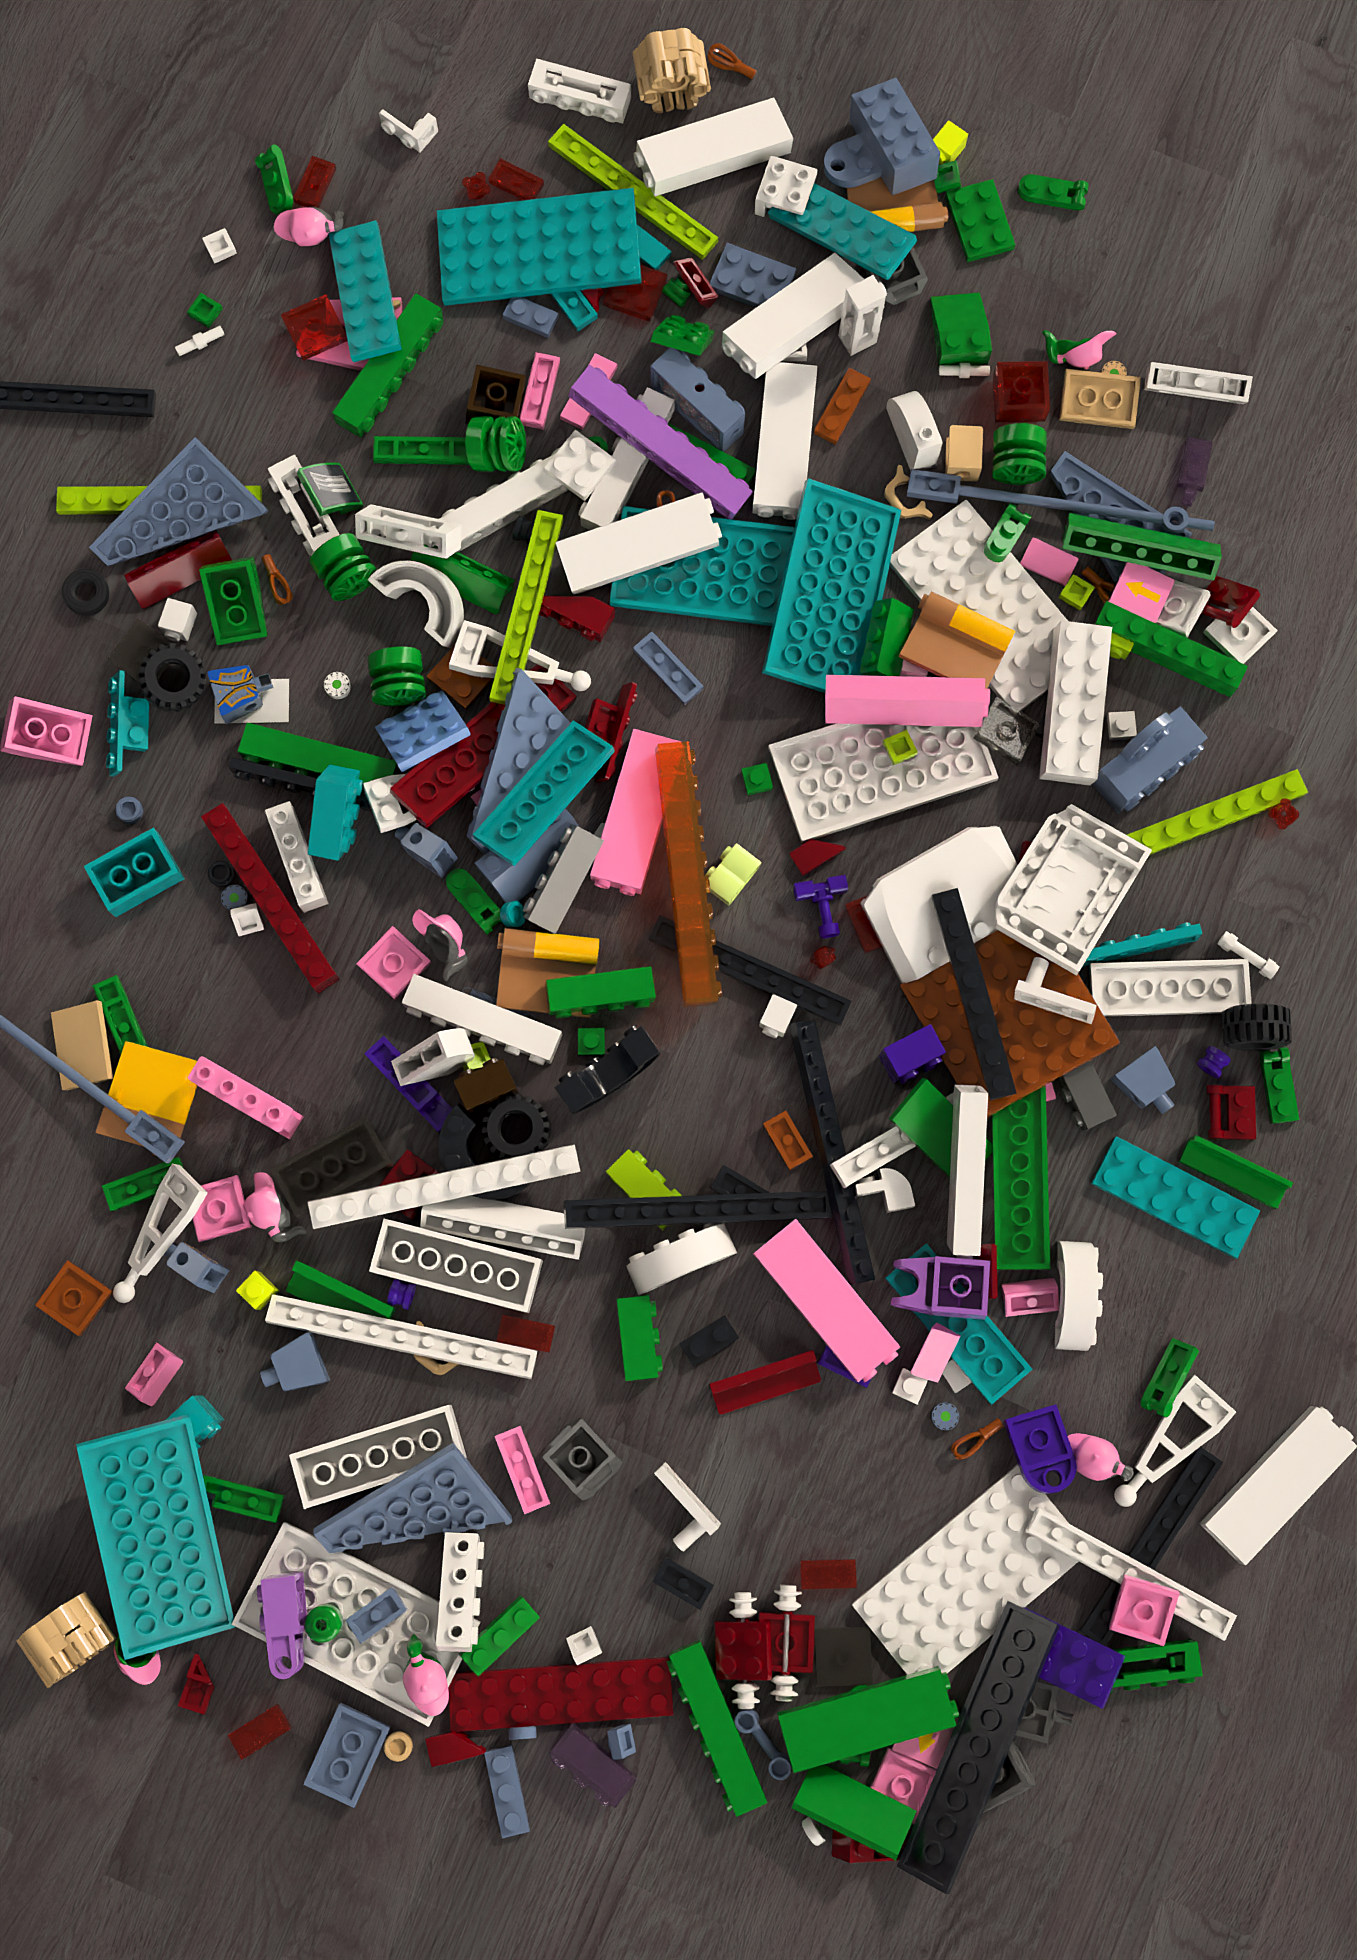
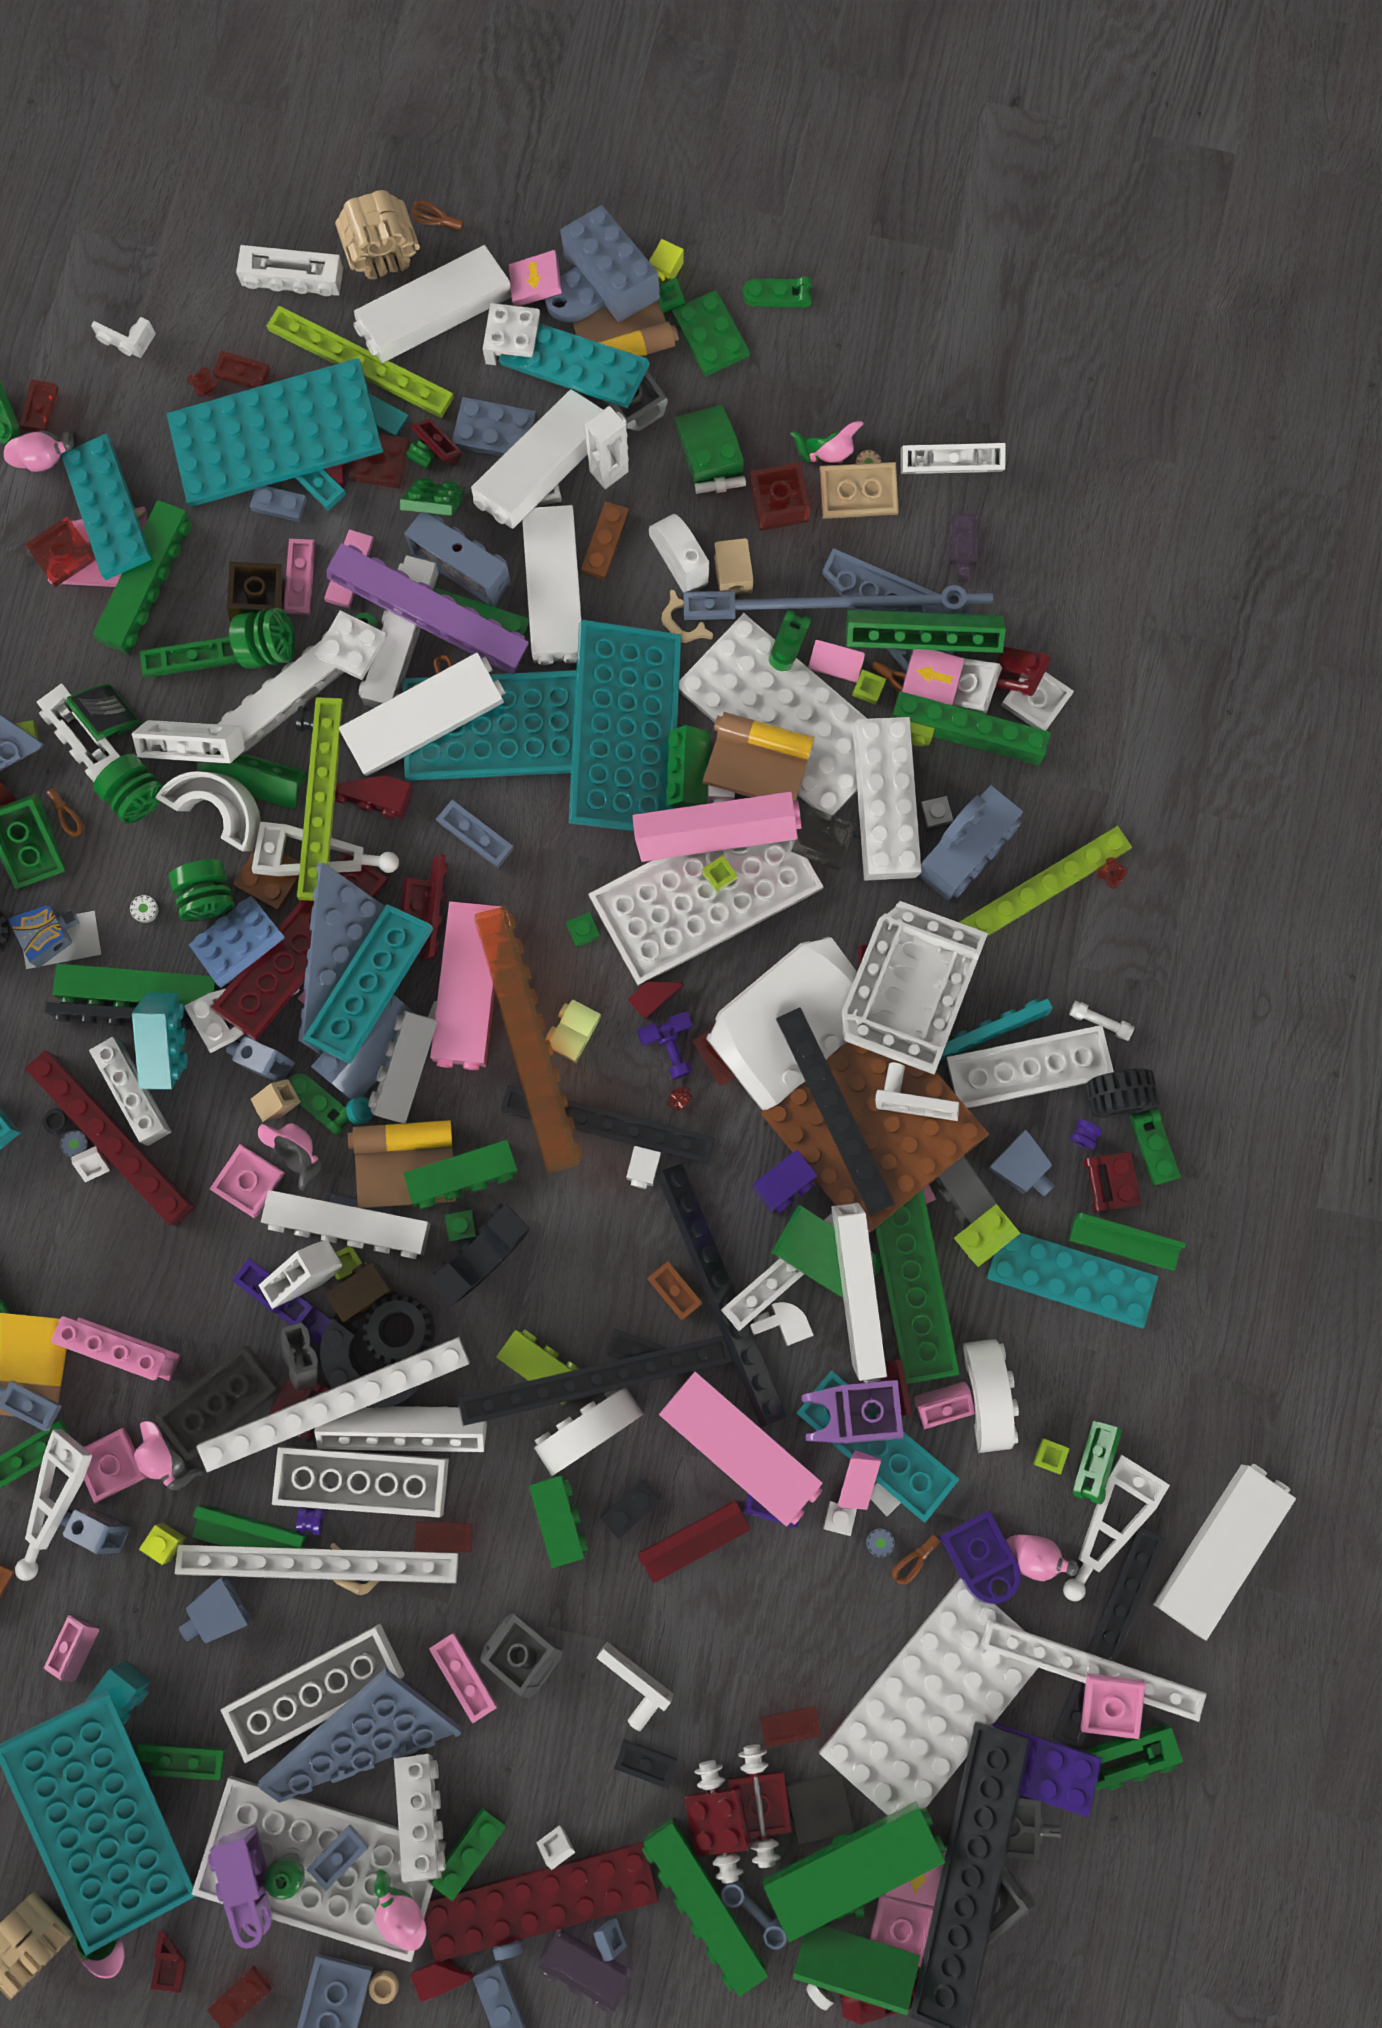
camera: 10 degrees left, 0 degrees up
green wheel [992,423,1047,485] -> none
none -> tan brick [251,1079,301,1122]
none -> dark grey brick [281,1323,318,1391]
none -> bright pink tile [509,250,562,306]
none -> lime brick [954,1204,1020,1267]
none -> lime plate [1033,1438,1070,1475]

